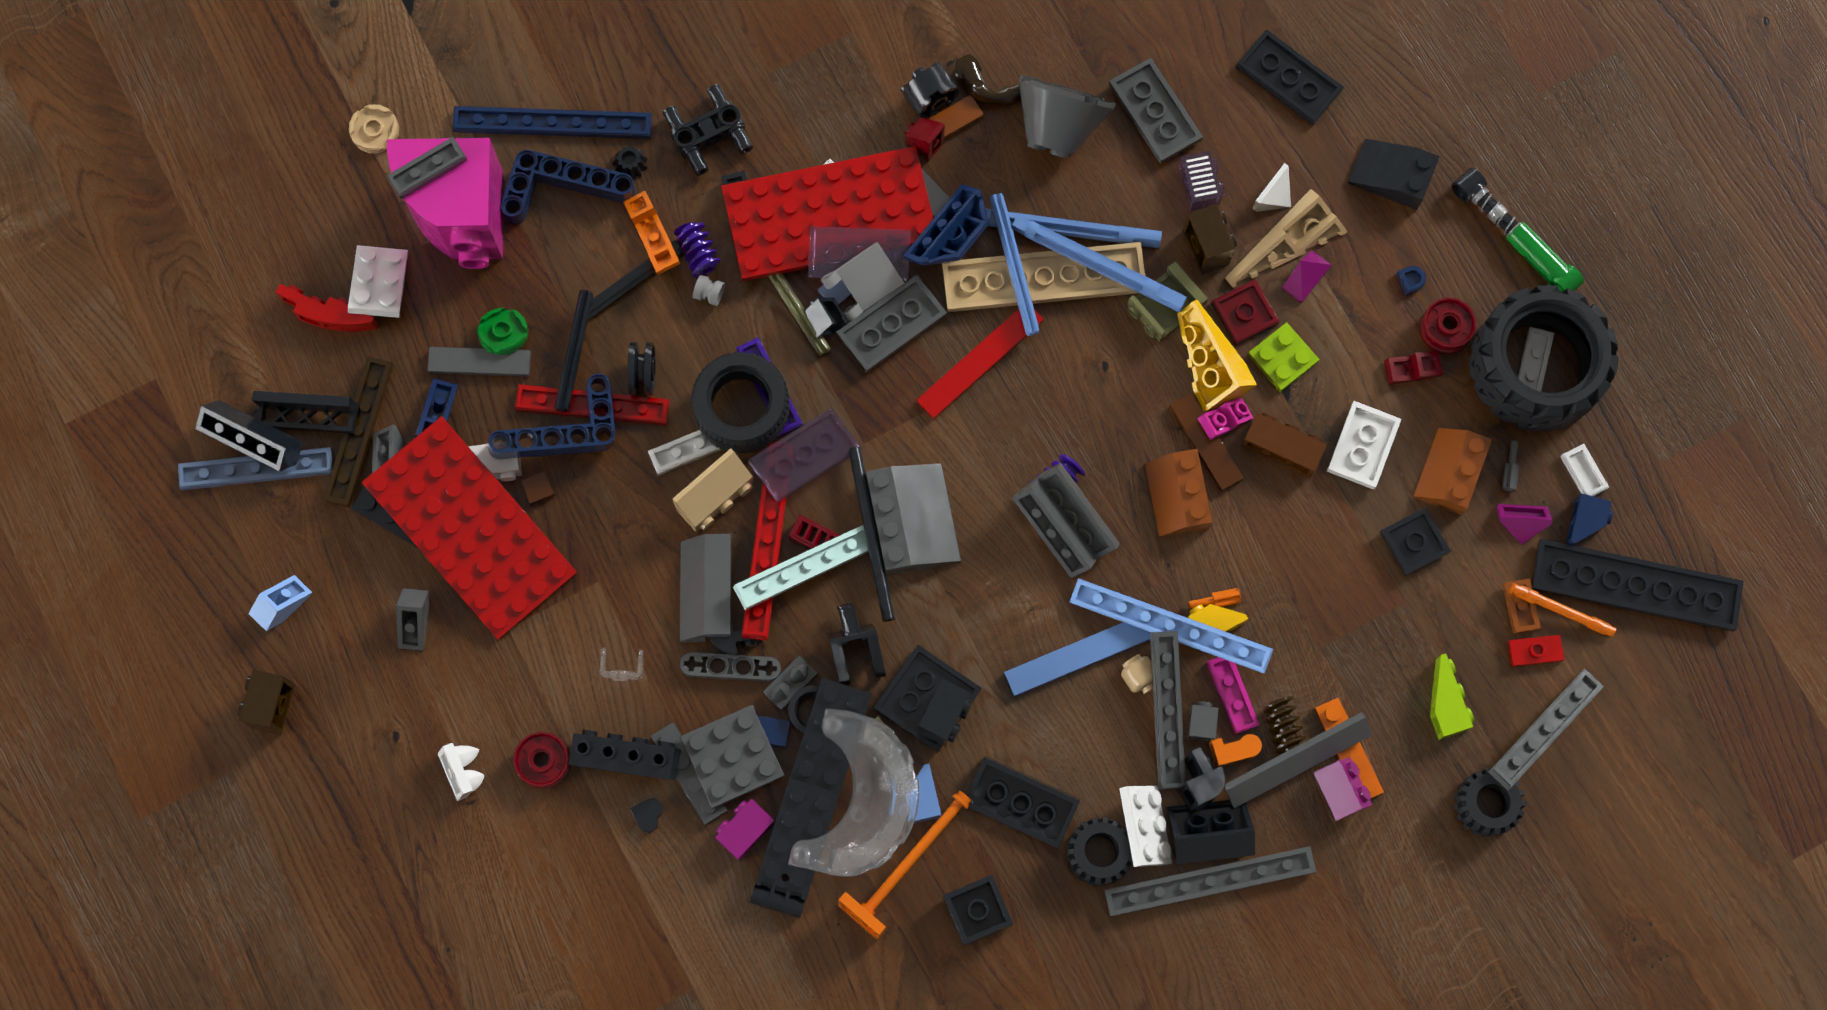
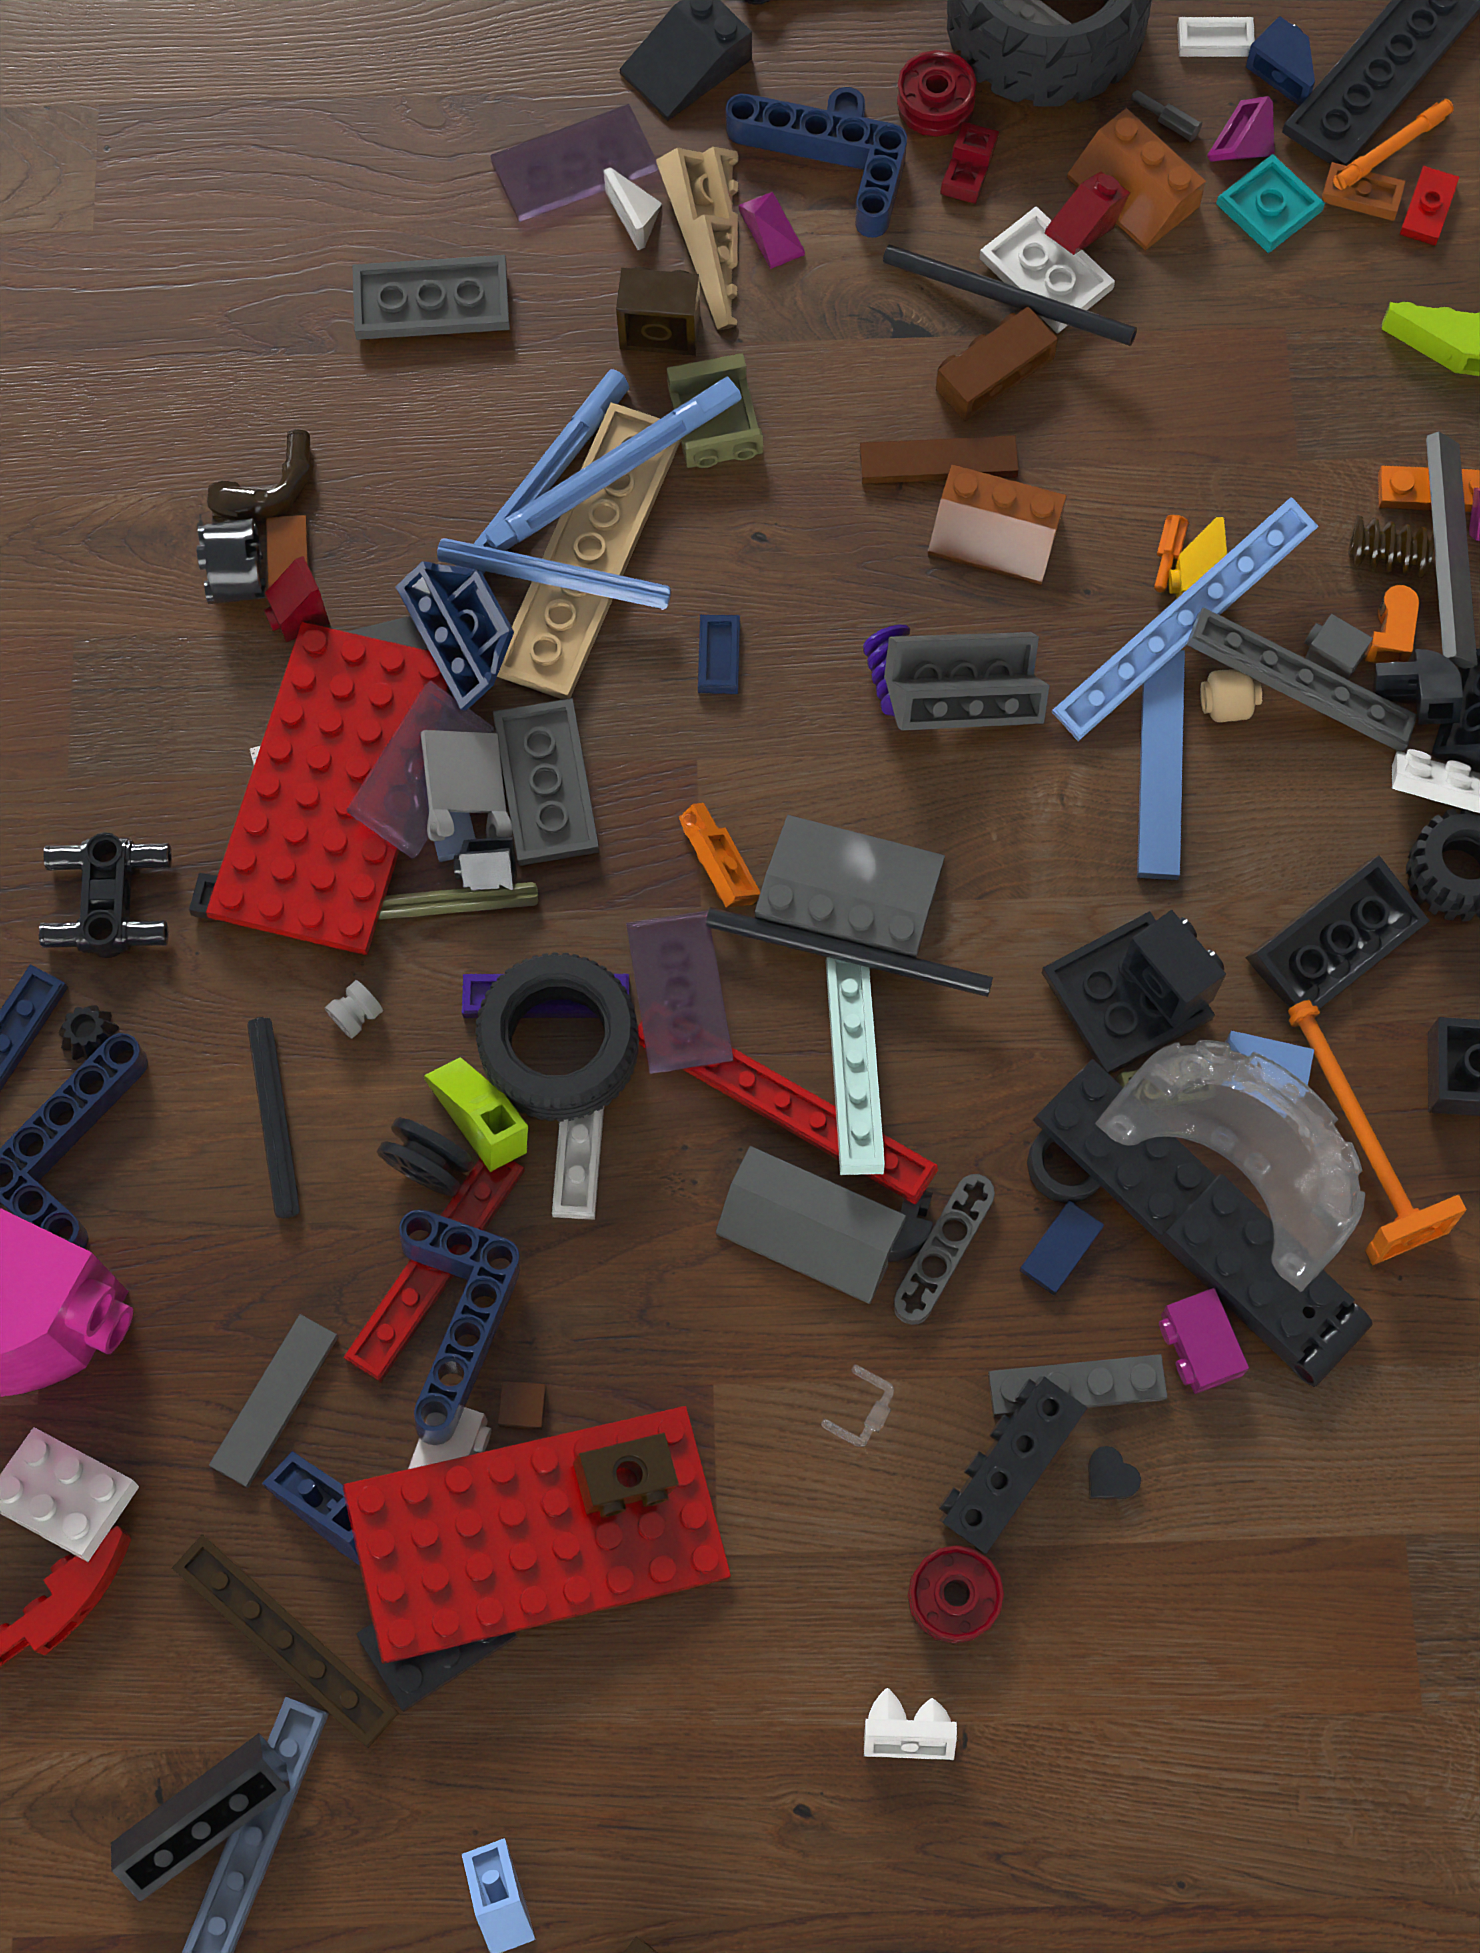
camera: 60 degrees left, 5 degrees down
black fence [252,391,359,434] -> none
dark grey slope [372,424,406,473] -> none
dark grey slope [396,588,429,651] -> none
green tile [477,308,528,355] -> none
black axle [555,290,593,412] -> none
orange slope [623,191,680,275] -> none
tan slope [673,448,754,533] -> none
dark purple piece [674,222,721,278] -> none
dark grey plate [680,705,784,809] -> none
dark grey tile [763,656,818,711] -> none
dark red slope [789,514,840,550] -> none
black piece [828,603,886,686] -> none
red tile [916,309,1044,420] -> none
dark grey cone [1019,75,1115,158] -> none
yellow wedge [1177,300,1257,413] -> none
clear purple brick [1179,151,1225,211] -> none
dark pink slope [1198,397,1254,440] -> none
dark pink tile [1206,657,1260,735] -> none
dark red tile [1211,279,1280,346] -> none
black tile [1236,29,1344,126] -> none
lime plate [1248,322,1320,392] -> none
black plate [1380,507,1451,576] -> none
none -> lime slope [424,1057,528,1172]
none -> clear purple tile [490,104,658,222]
none -> dark brown brick [573,1433,679,1517]
none -> orange hinge [679,803,760,908]
none -> dark blue tile [698,615,740,694]
none -> dark blue beam [726,94,907,238]
none -> black piece [883,245,1137,346]
none -> dark red slope [1044,171,1131,255]
none -> teal tile [1216,154,1325,254]

